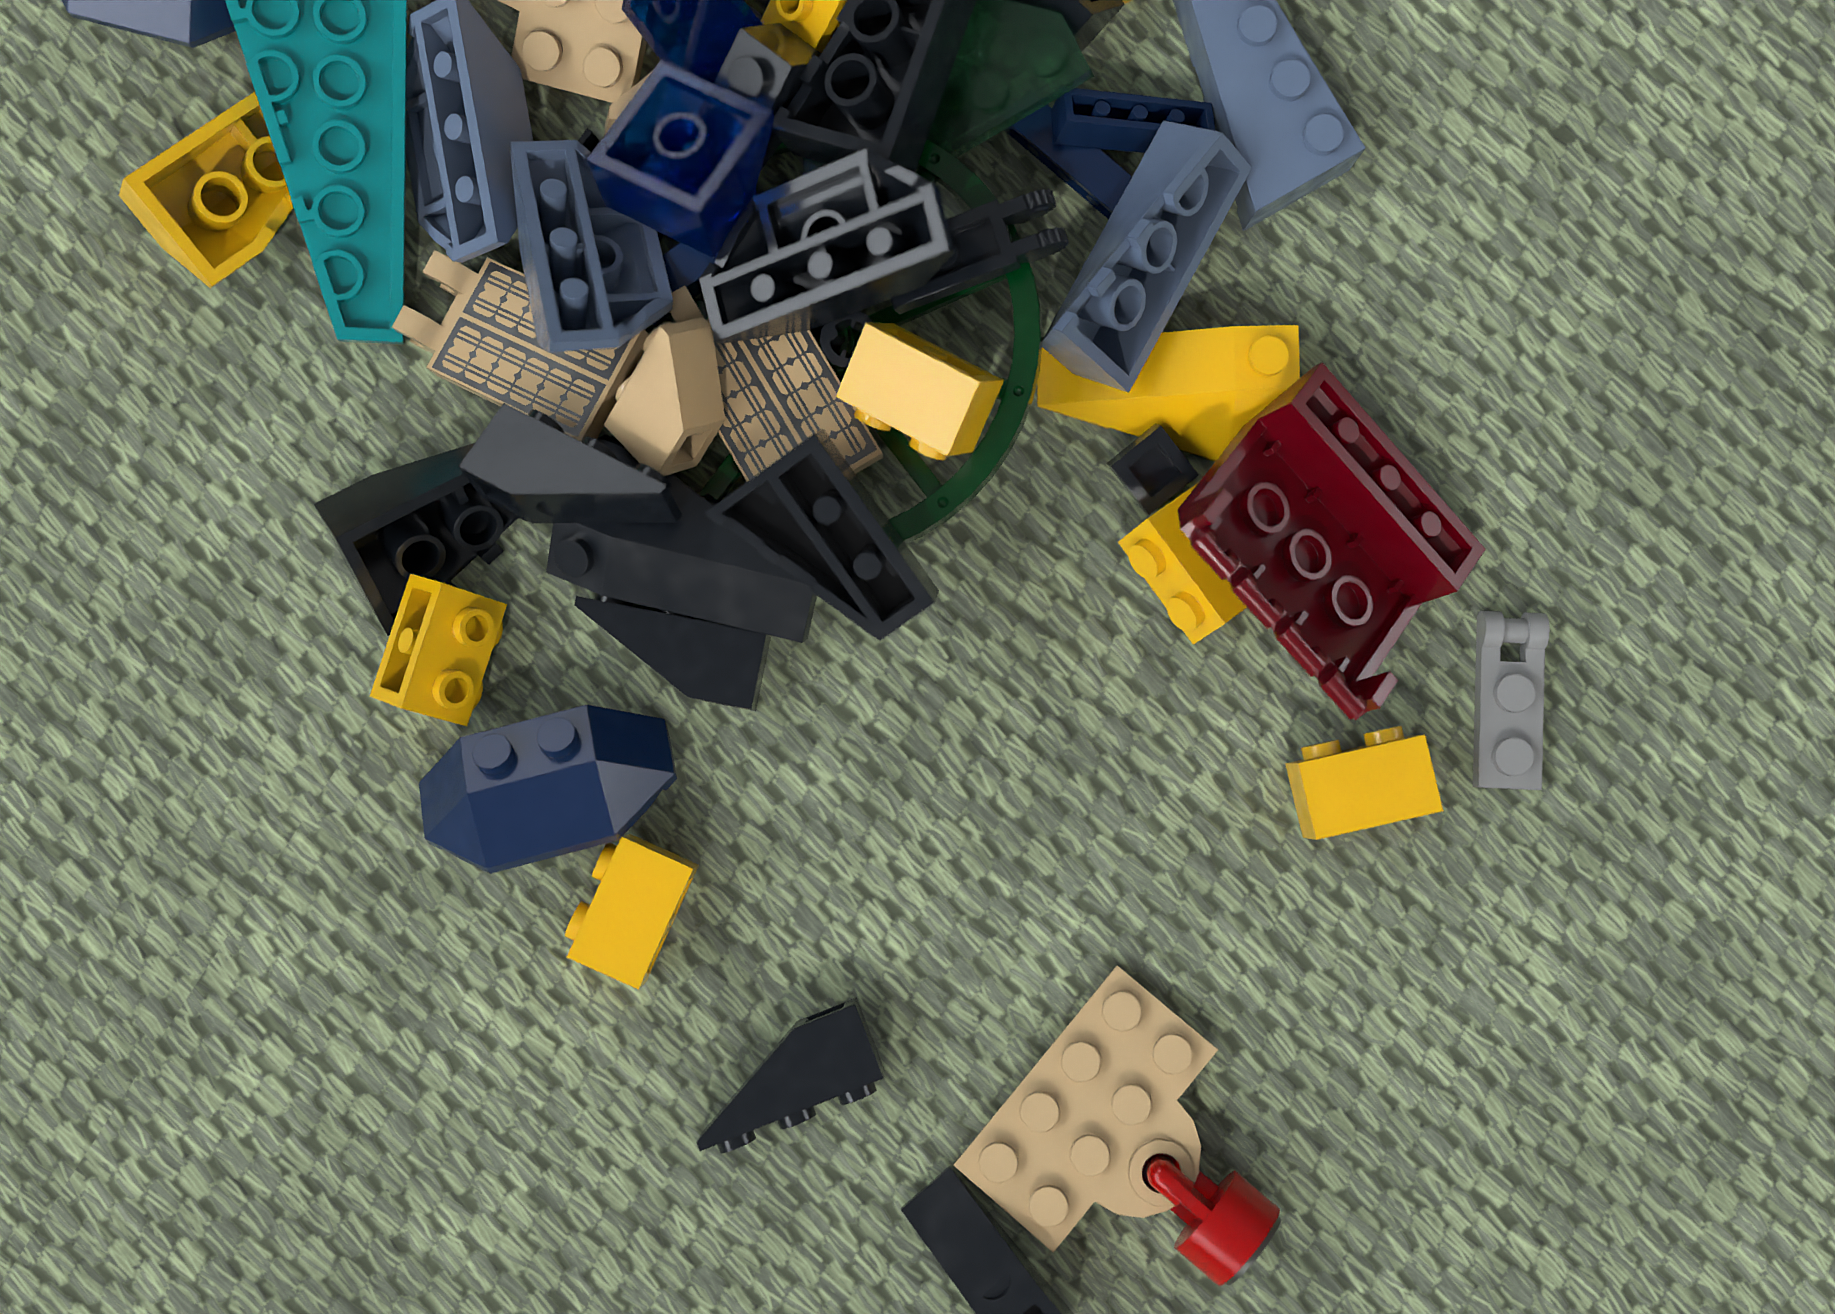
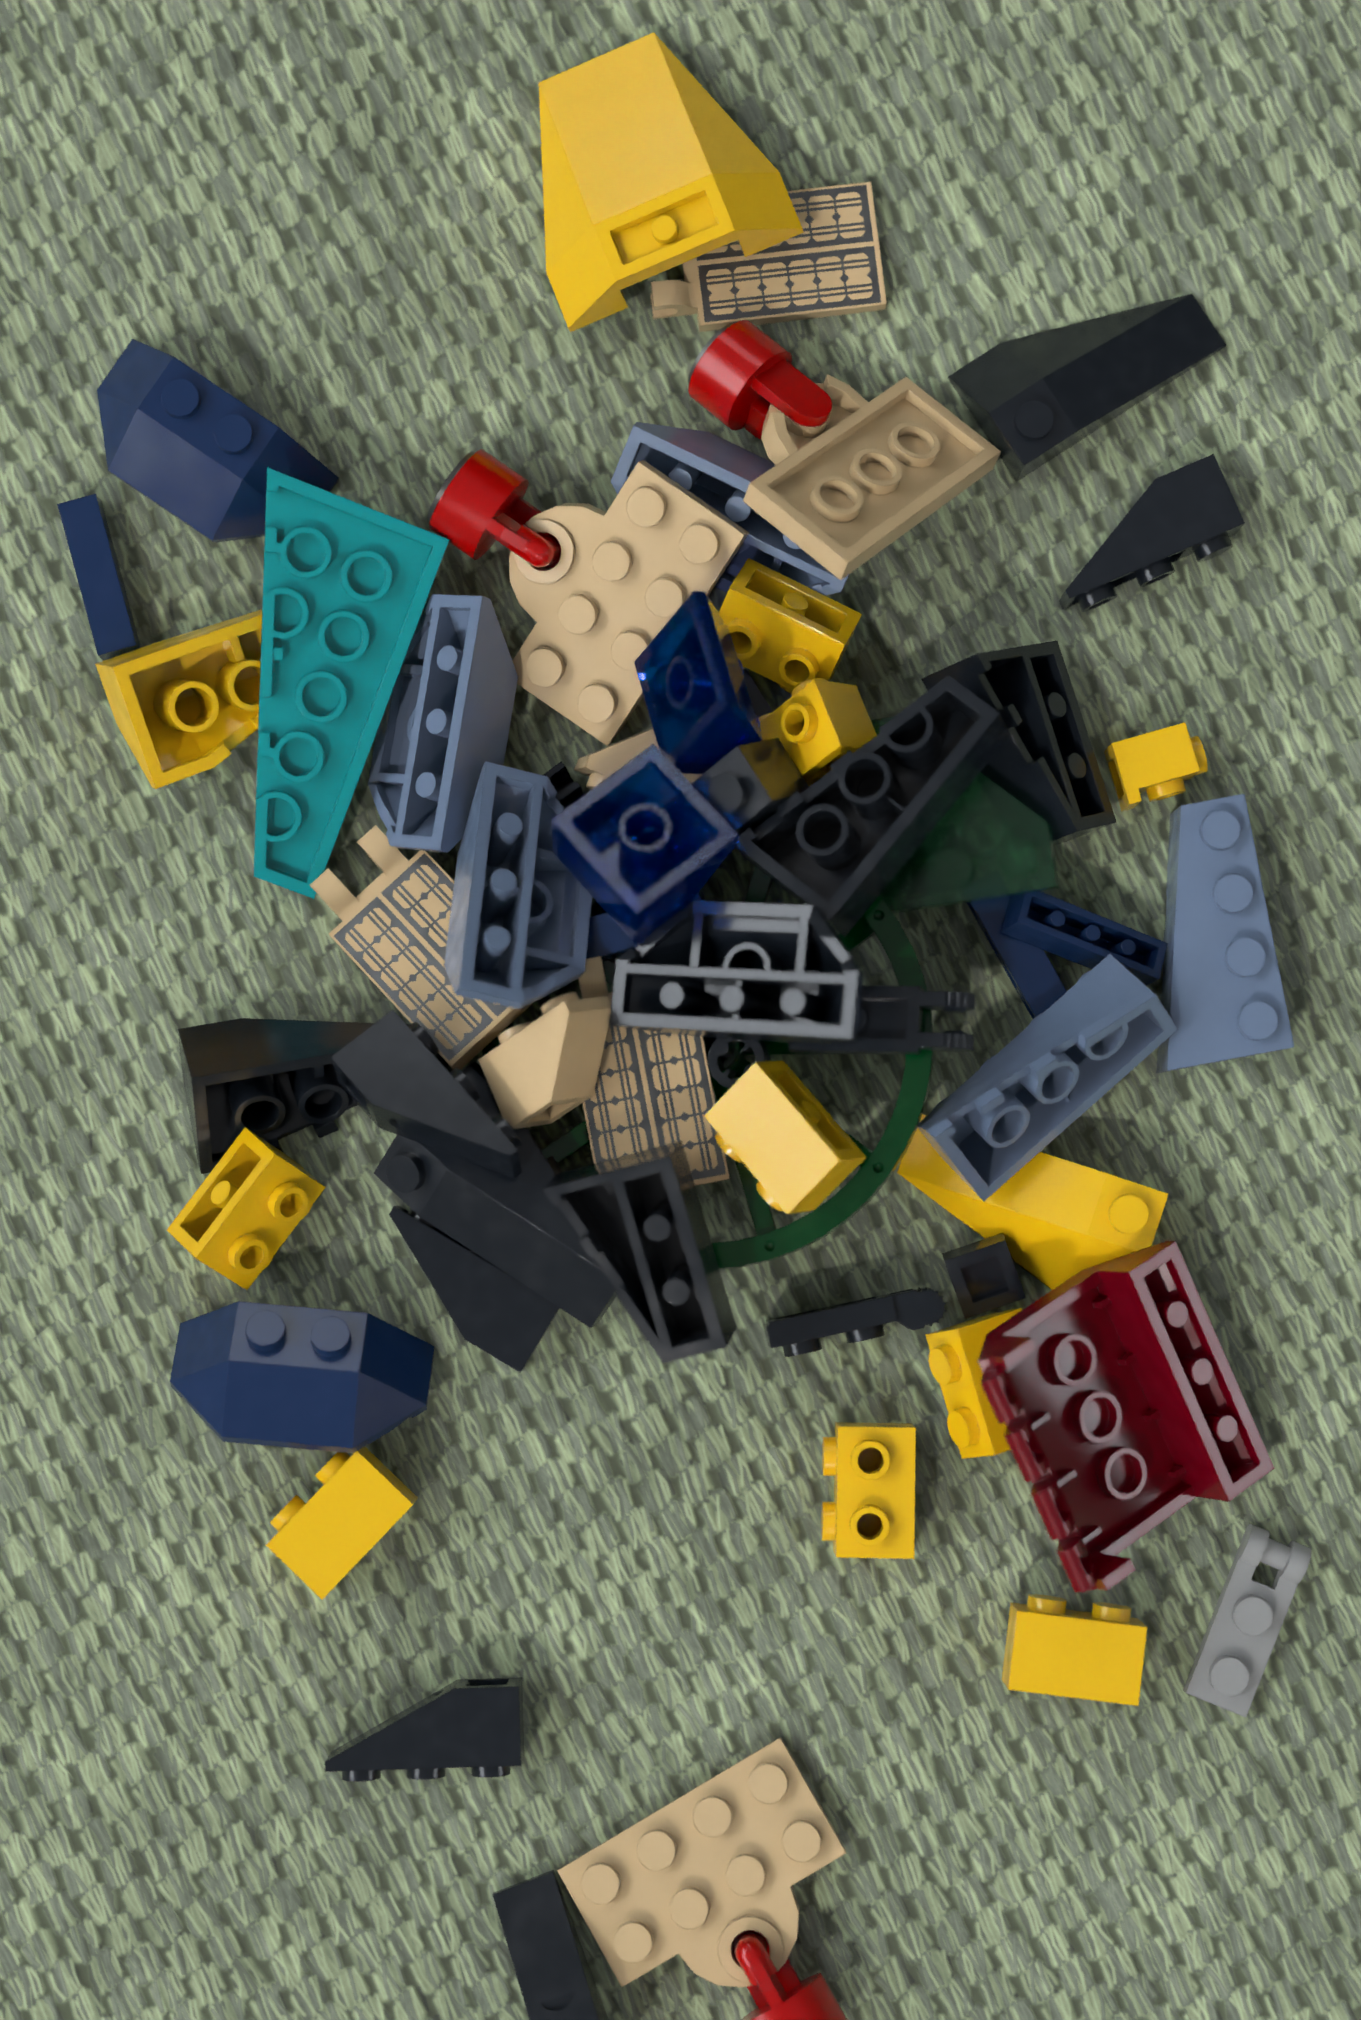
camera: 25 degrees right, 0 degrees up
none -> dark blue piece [57,494,141,661]
none -> black hinge [763,1287,946,1357]
none -> yellow brick [821,1422,916,1559]

